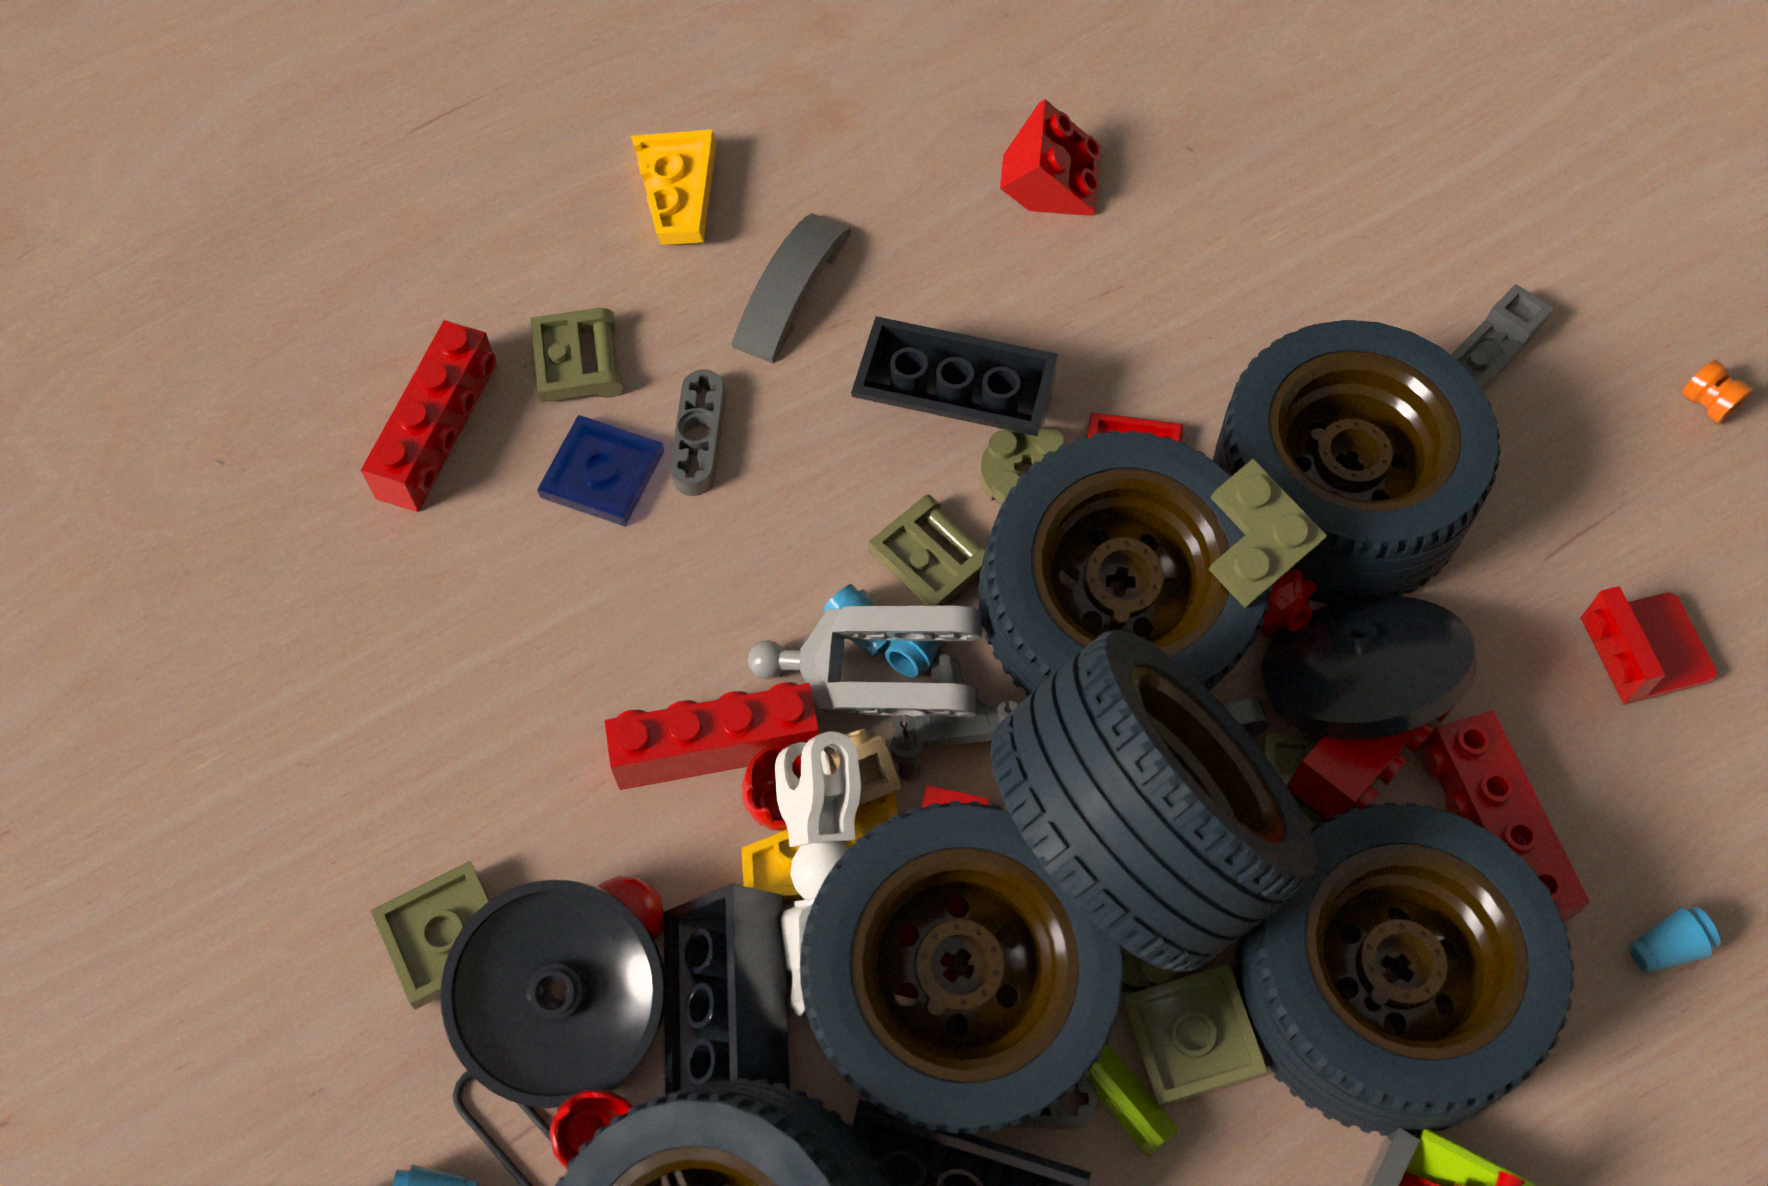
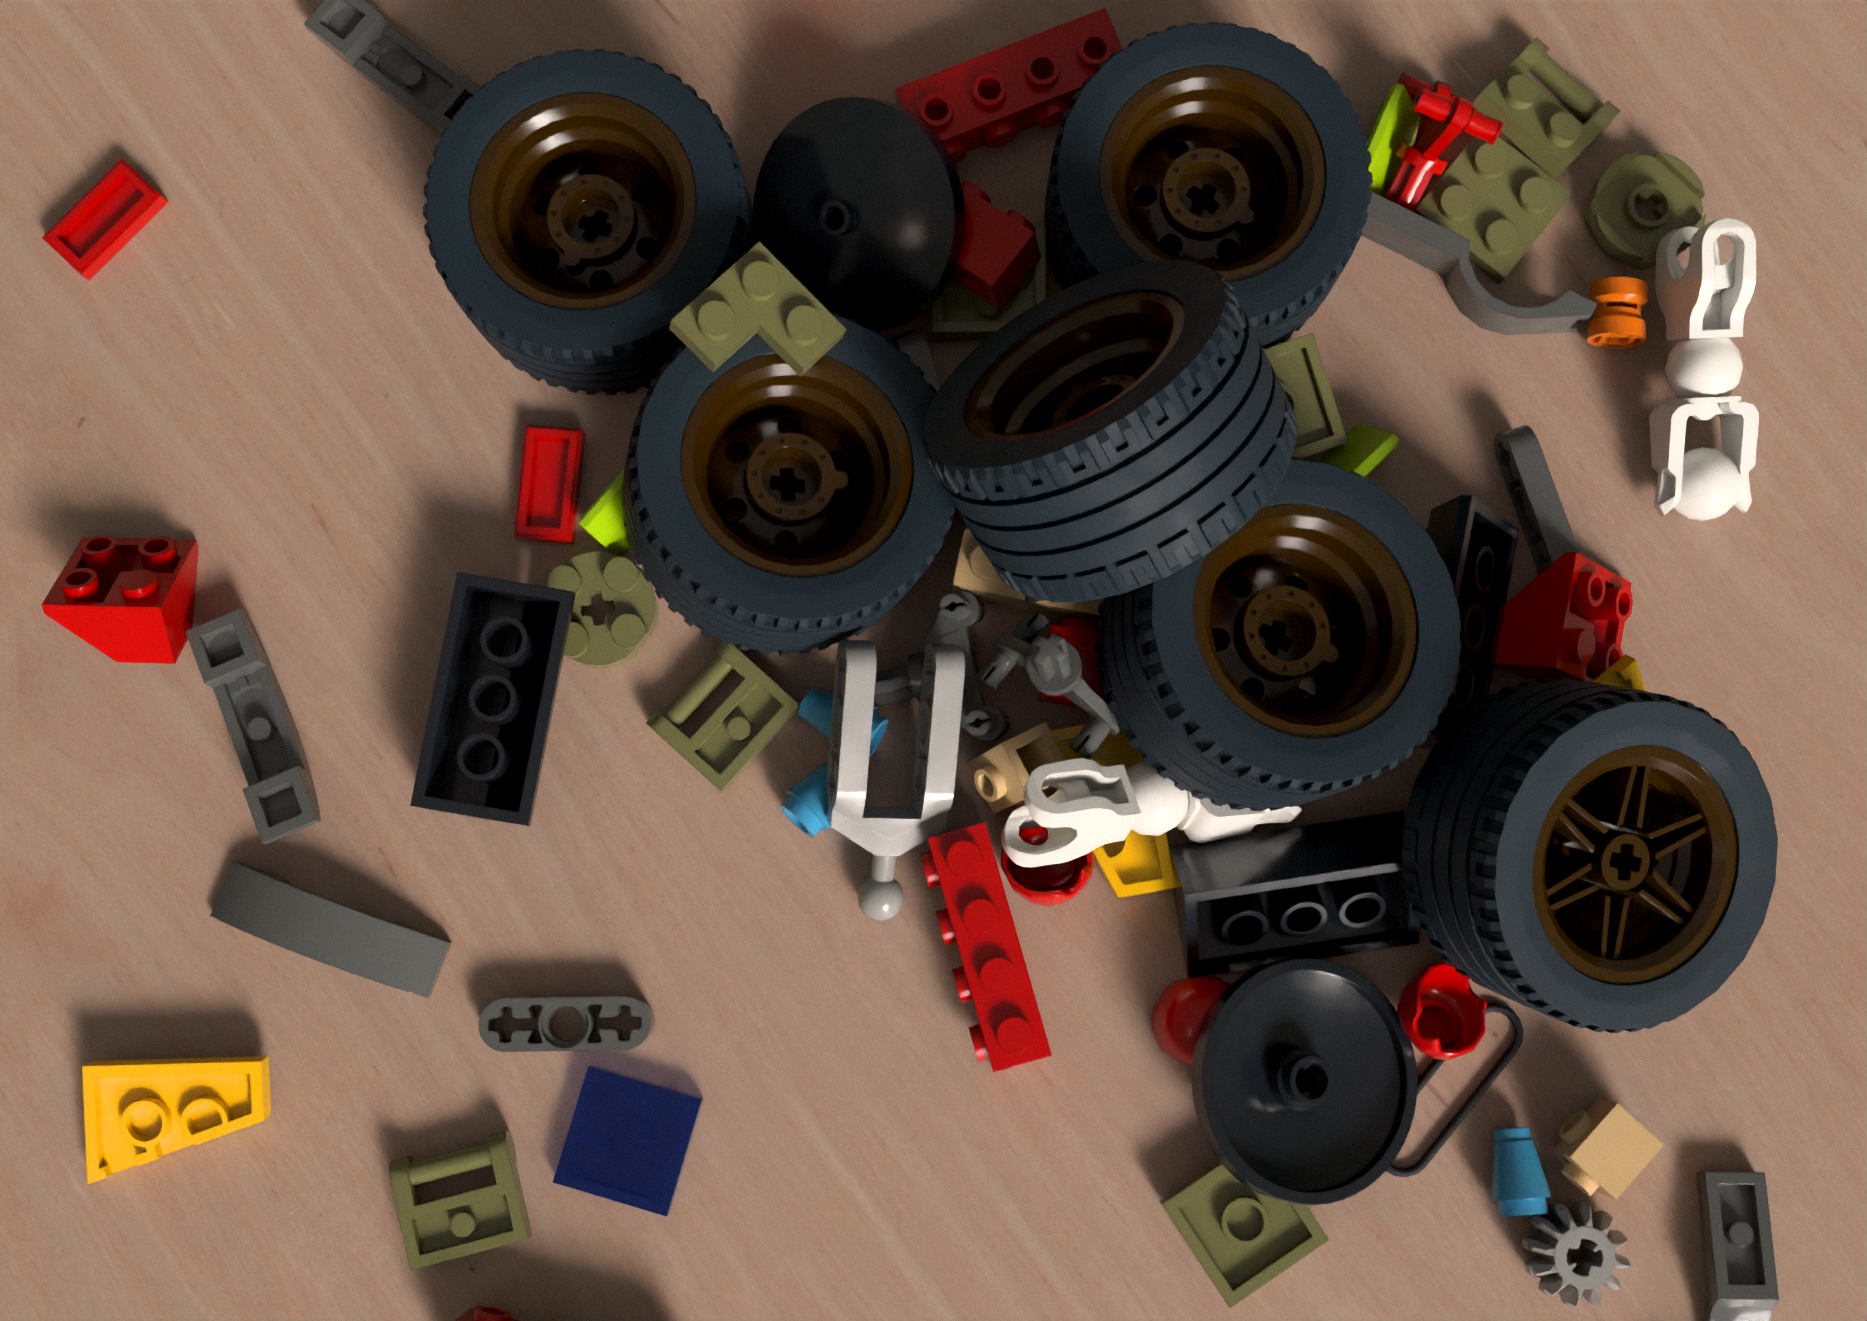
camera: 95 degrees left, 20 degrees up
none -> red tile [42,159,168,281]
none -> dark grey slope [185,608,321,844]
none -> dark grey axle [976,607,1120,759]

